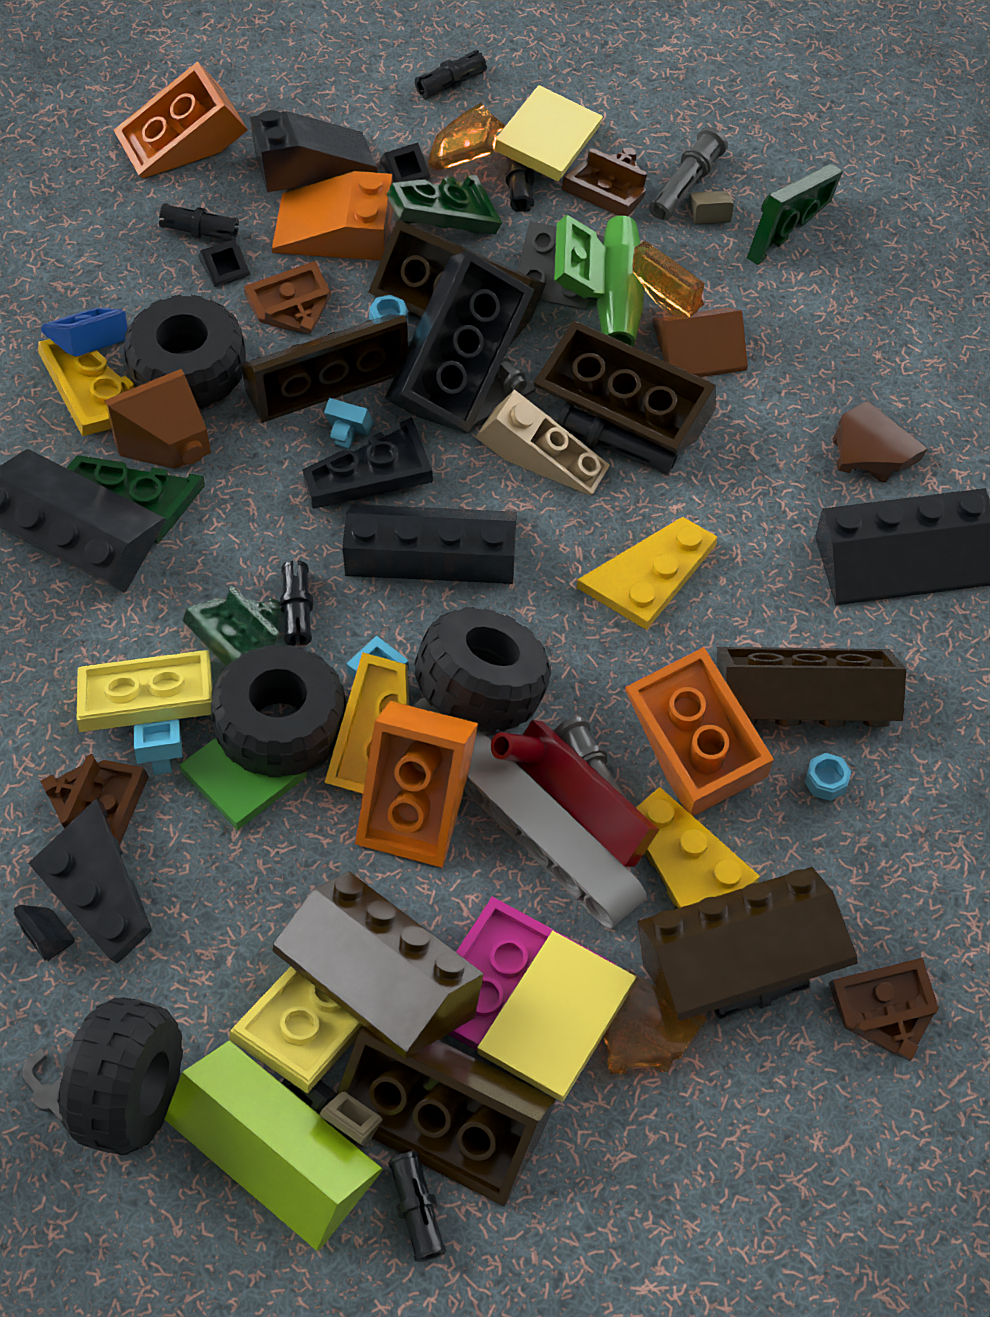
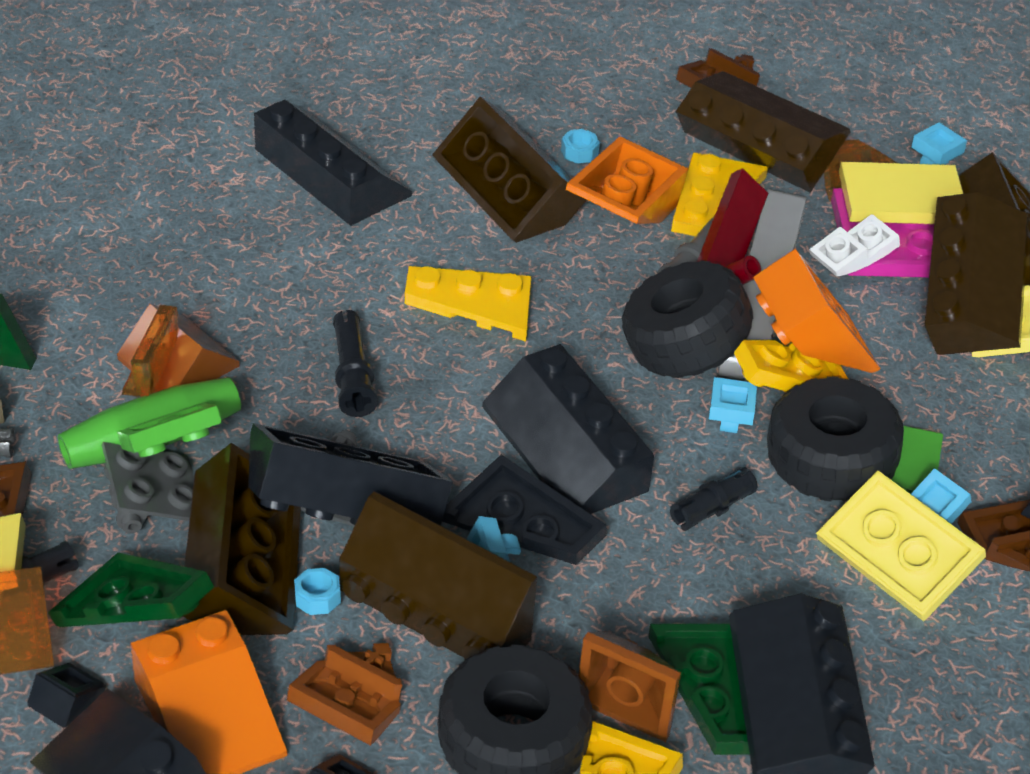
camera: 125 degrees left, 15 degrees down
clear green slope [182,587,282,666] -> none
tan slope [476,390,610,496] -> none
dark brown slope [533,320,716,453] -> none
reddish brown slope [833,401,928,483] -> none
none -> white slope [809,214,900,277]
none -> medium azure tile [911,122,967,165]

